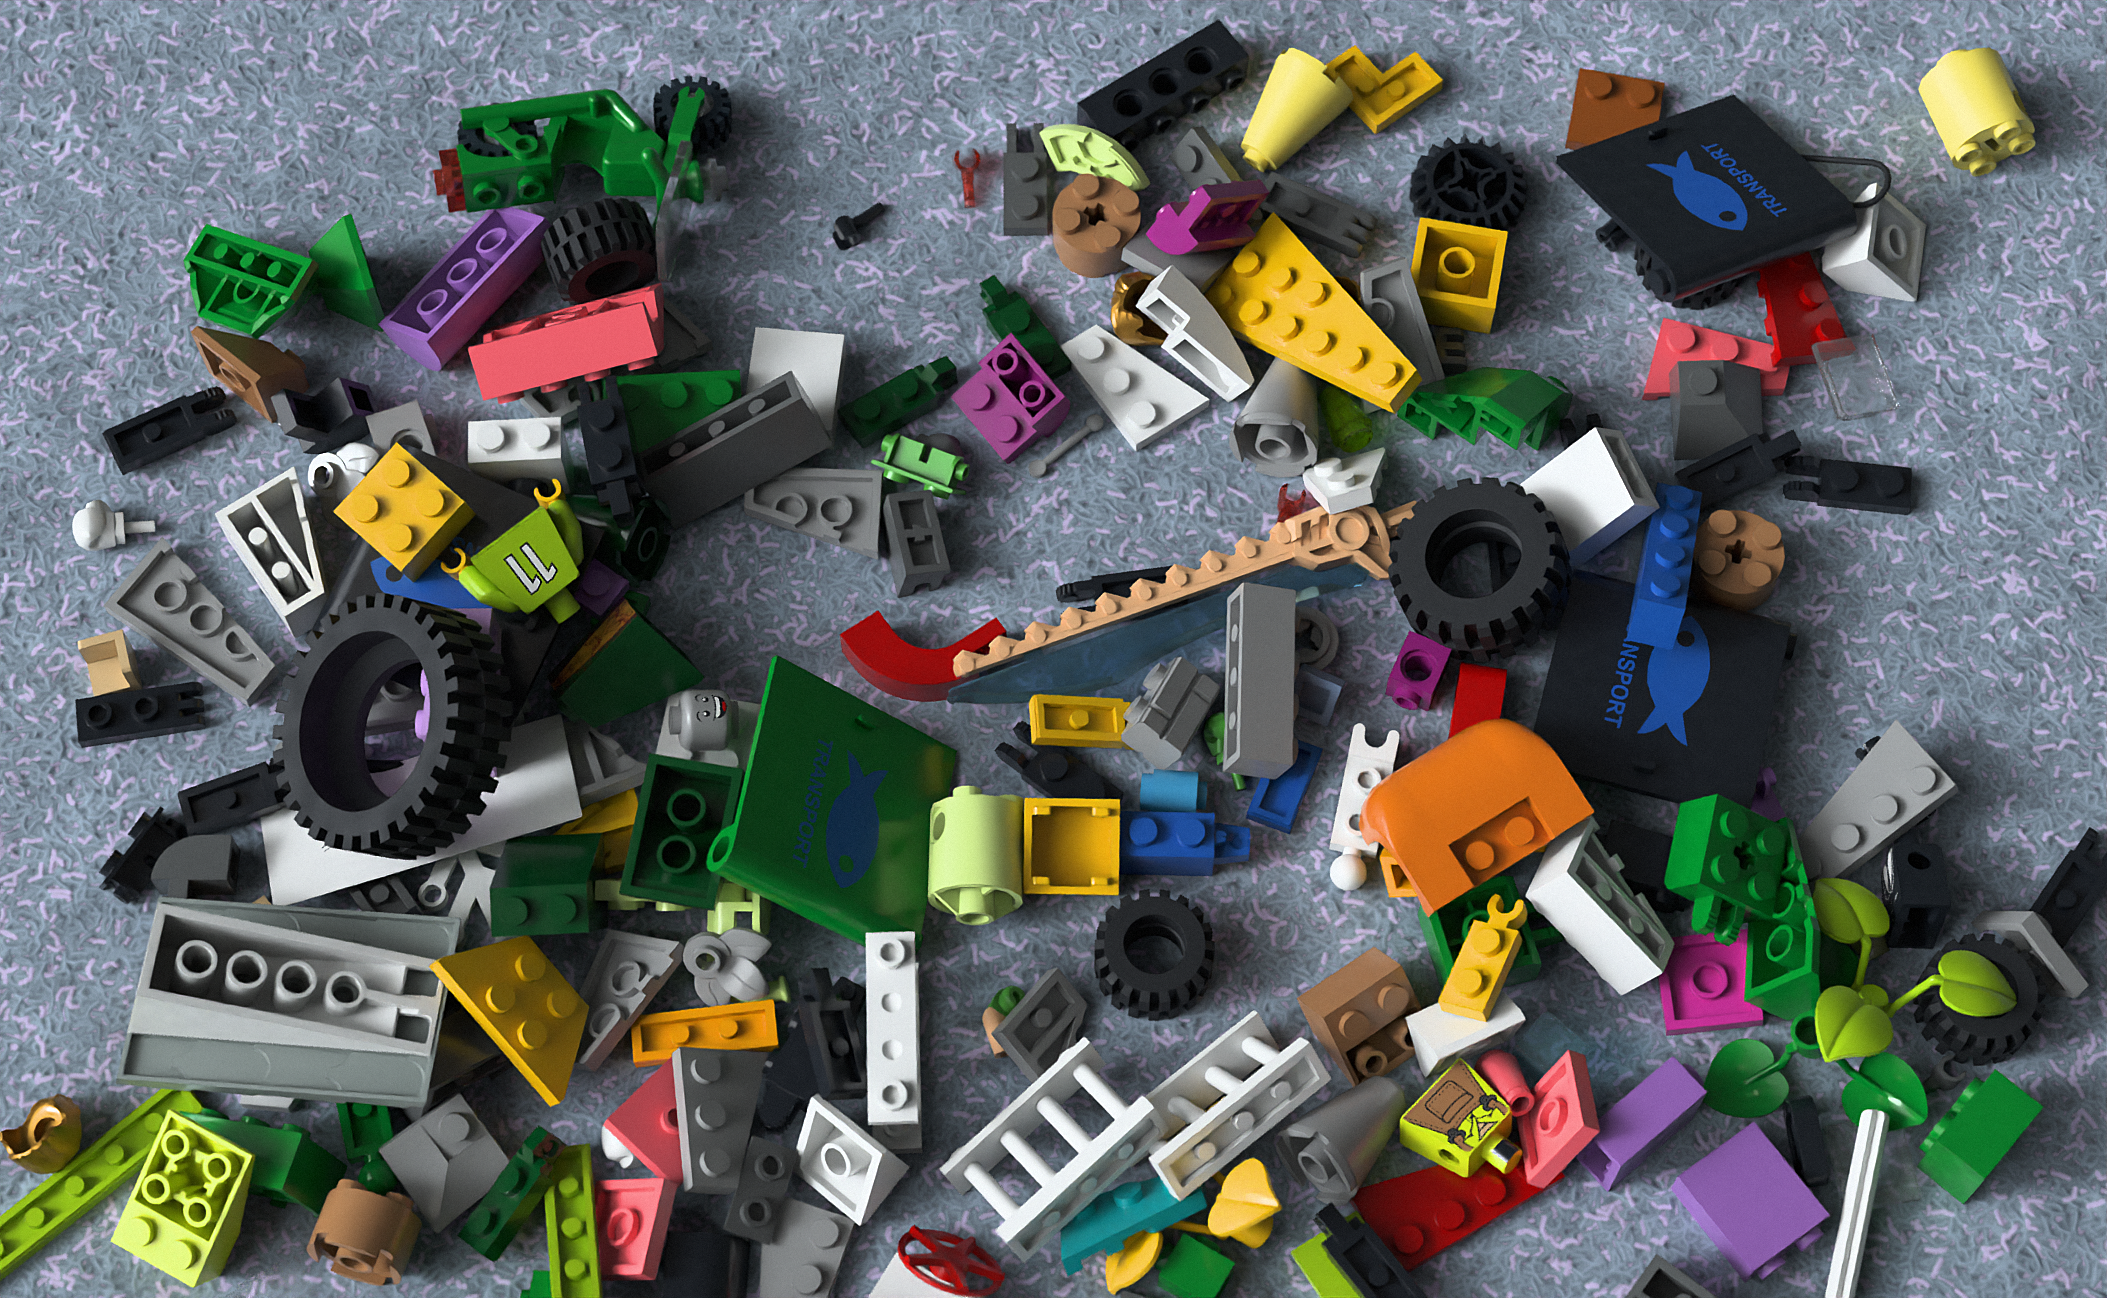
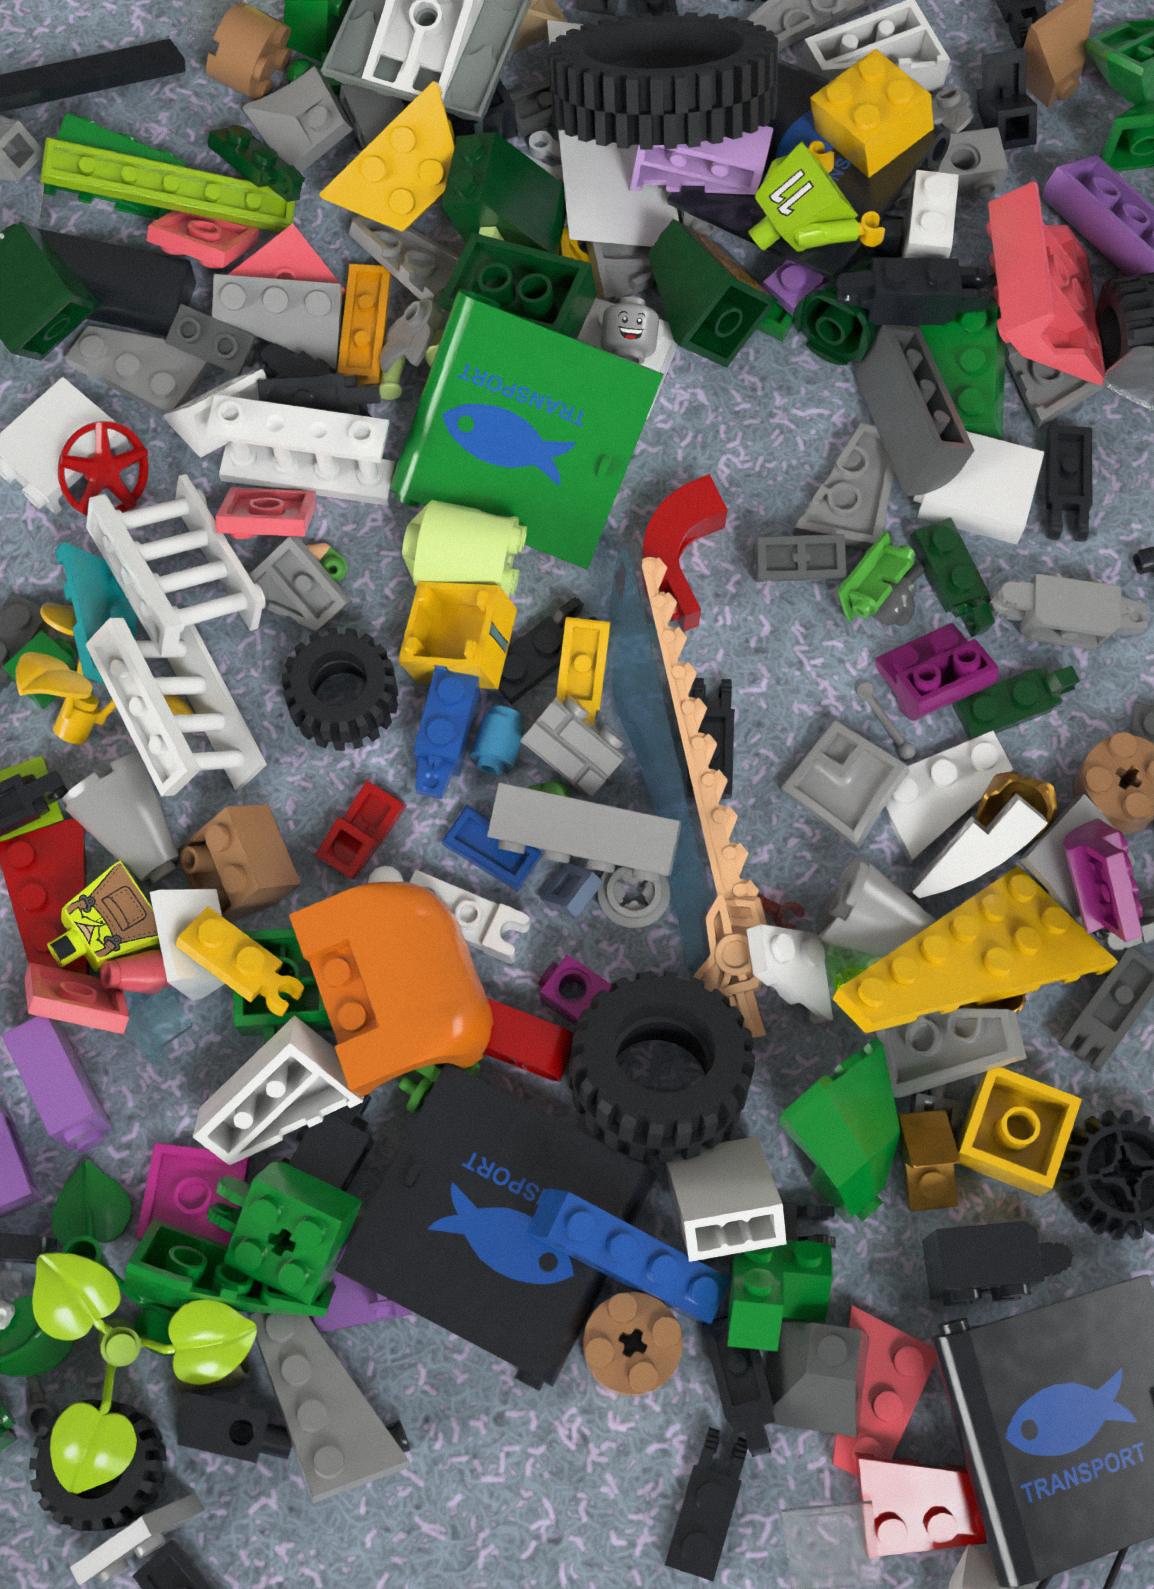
camera: 100 degrees right, 5 degrees up
none -> coral plate [215,487,316,539]
none -> red slope [314,780,407,880]
none -> green brick [727,1240,833,1351]
none -> light grey plate [781,720,909,850]
none -> pearl gold slope [897,1109,960,1212]
none -> black hinge [922,1221,1074,1307]
none -> light grey hinge [988,572,1148,650]
none -> black hinge [1046,425,1093,542]

